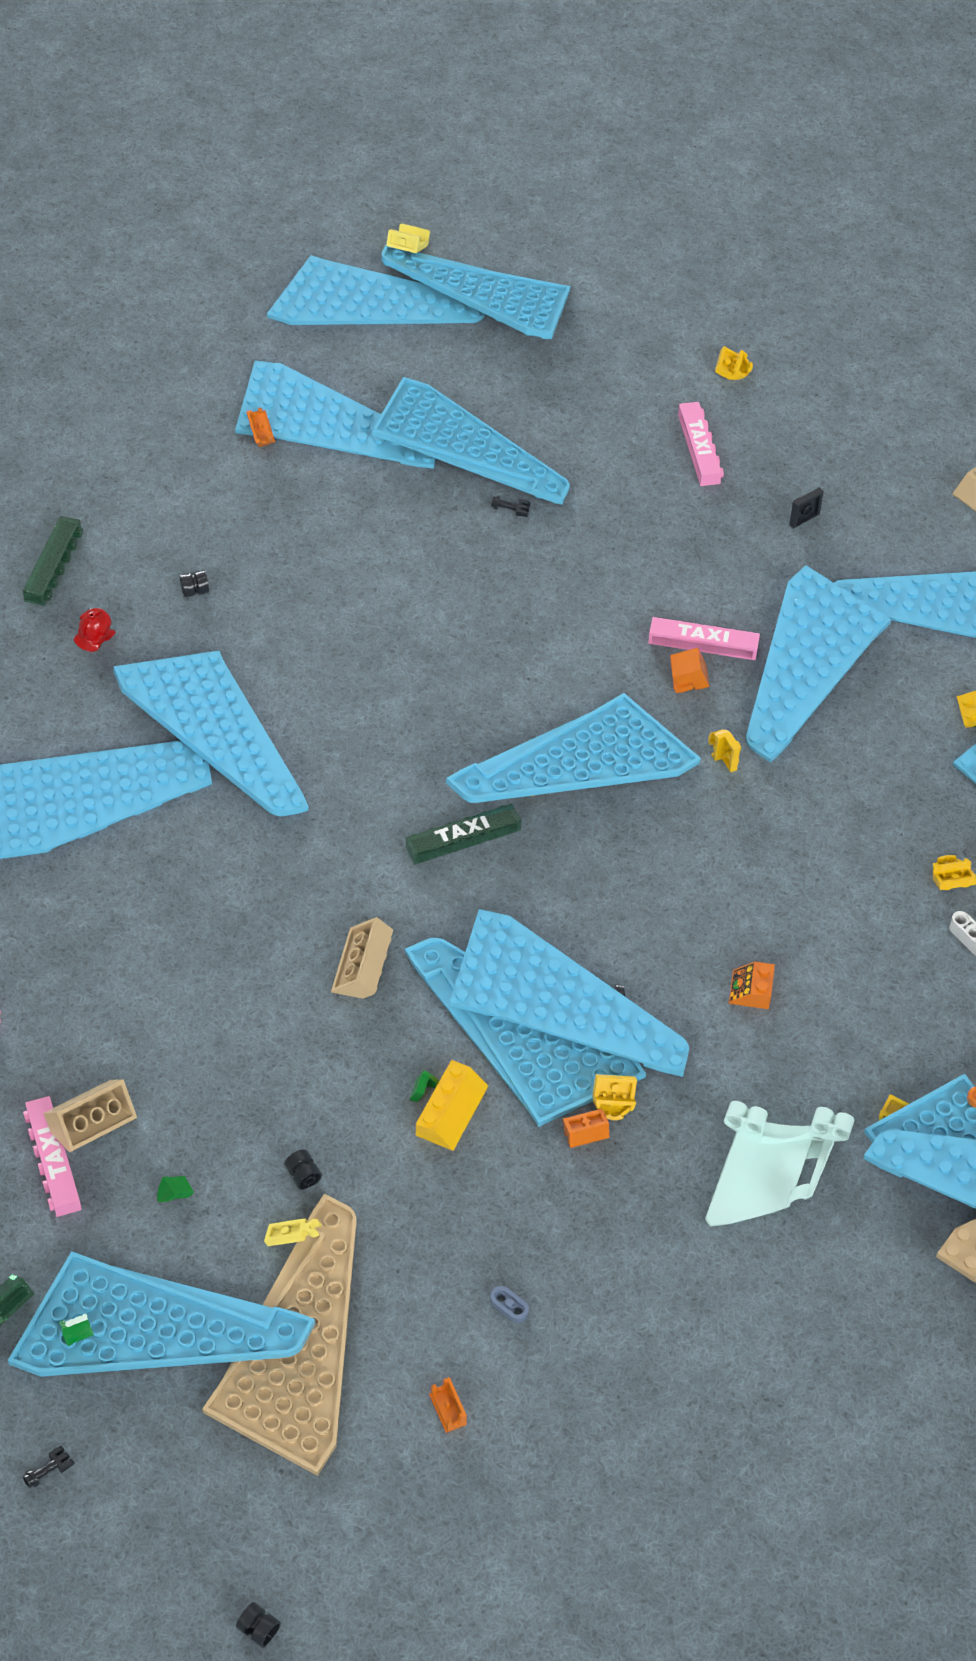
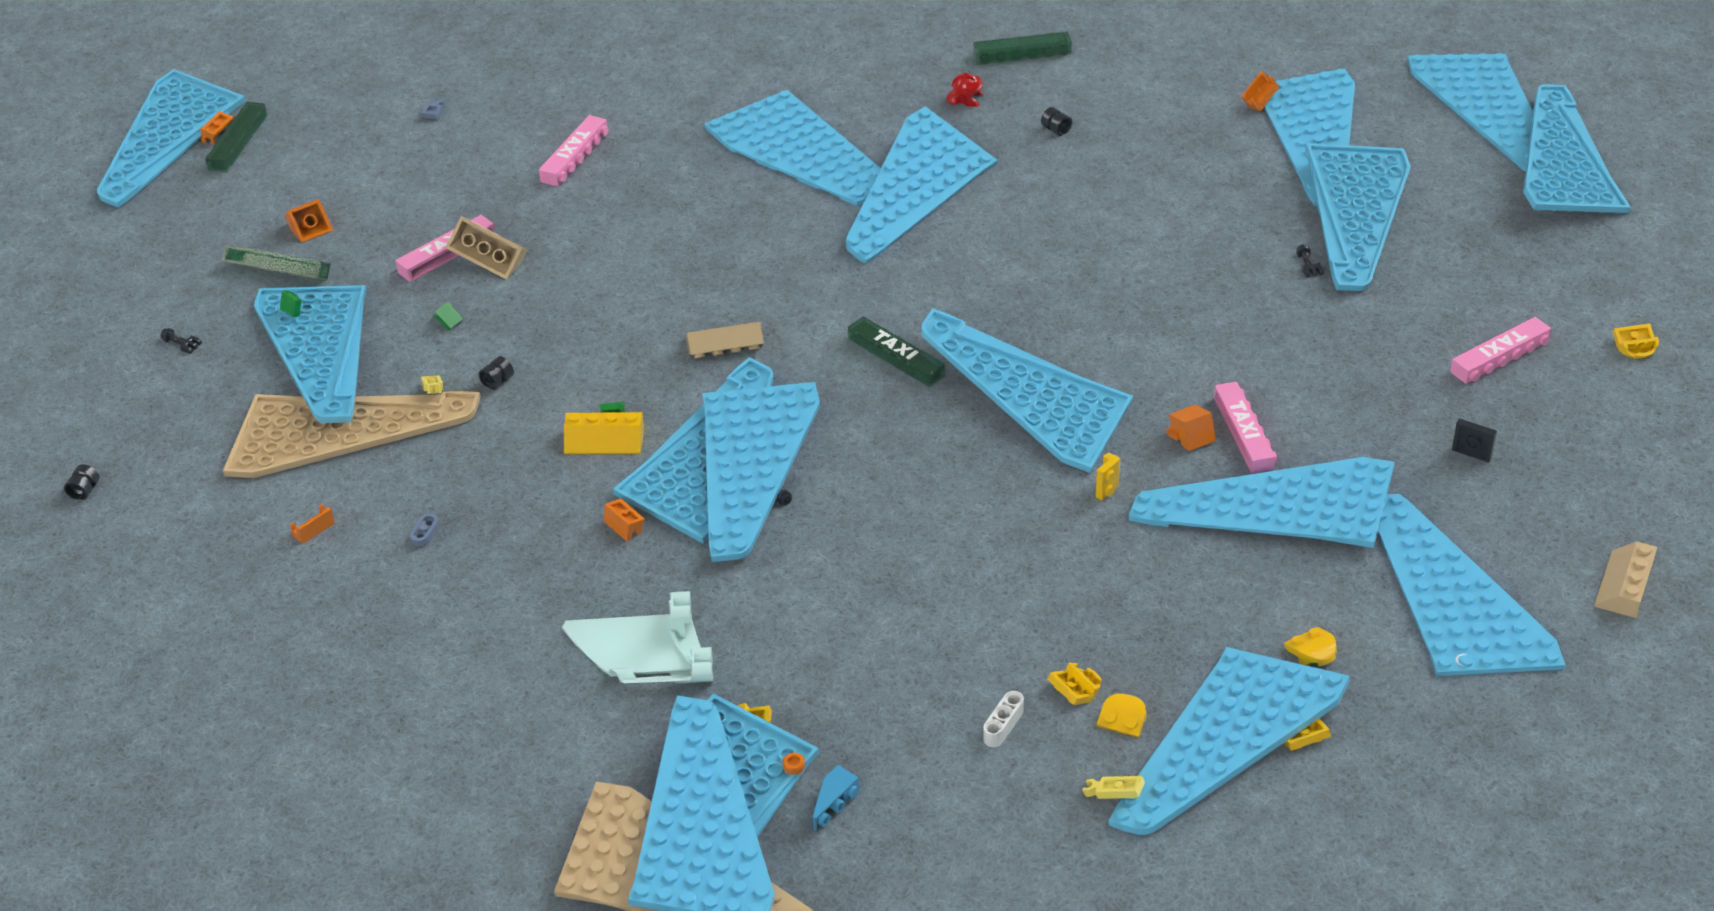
camera: 70 degrees right, 10 degrees down
light yellow panel [386,224,430,253] -> none
yellow slope [592,1074,637,1120] -> none
orange slope [729,962,775,1009] -> none

